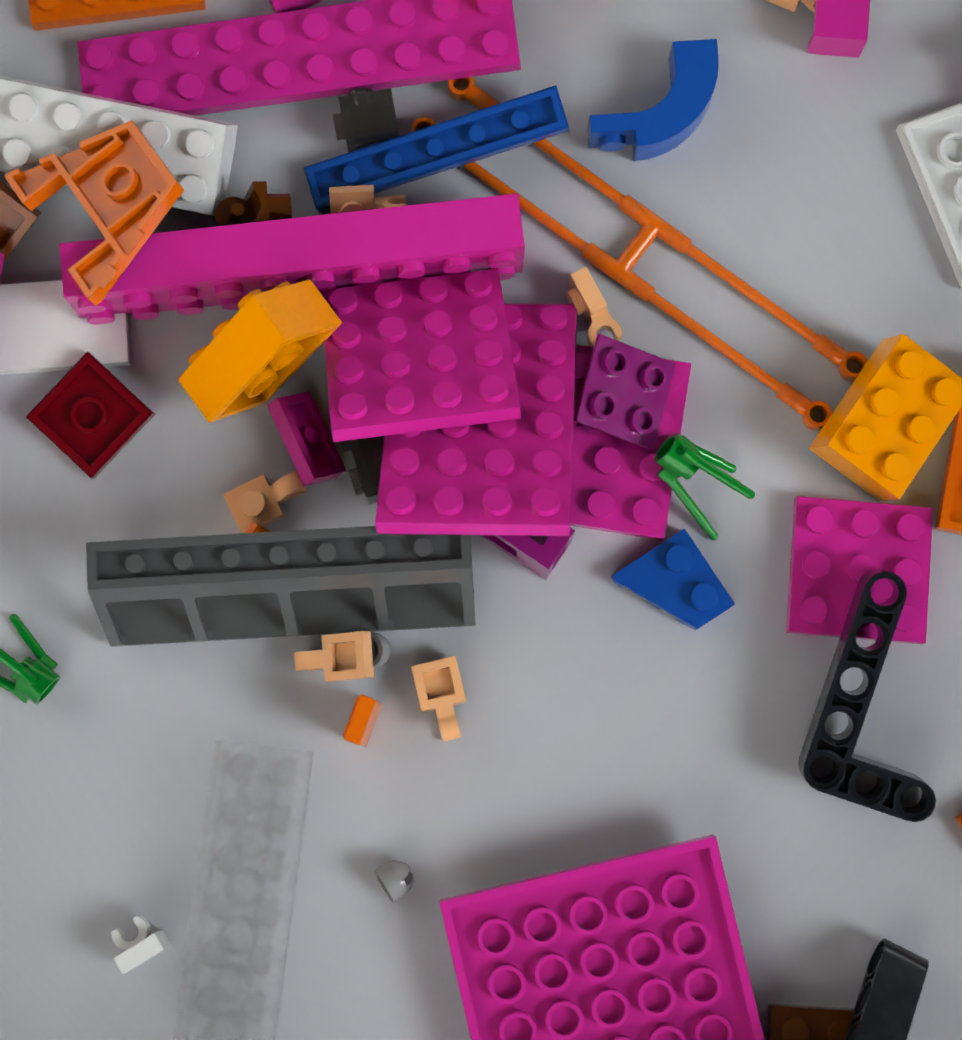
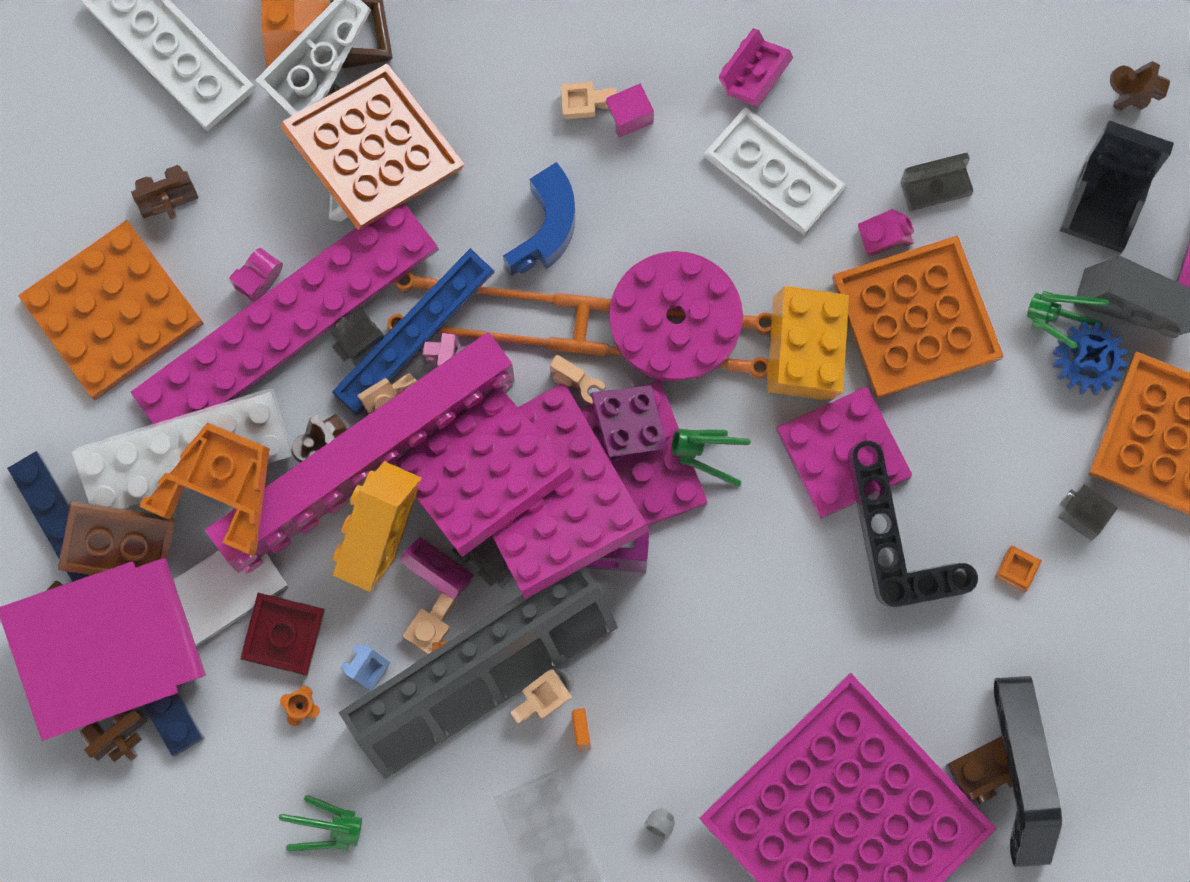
camera: 30 degrees left, 5 degrees down
light nougat plate [411,656,467,742] -> none
blue wing [611,529,735,631] -> none
none -> orange plate [280,686,320,726]
none -> light blue tile [341,644,390,691]
none -> bright pink tile [423,333,460,366]
none -> dark pink plate [609,251,743,382]

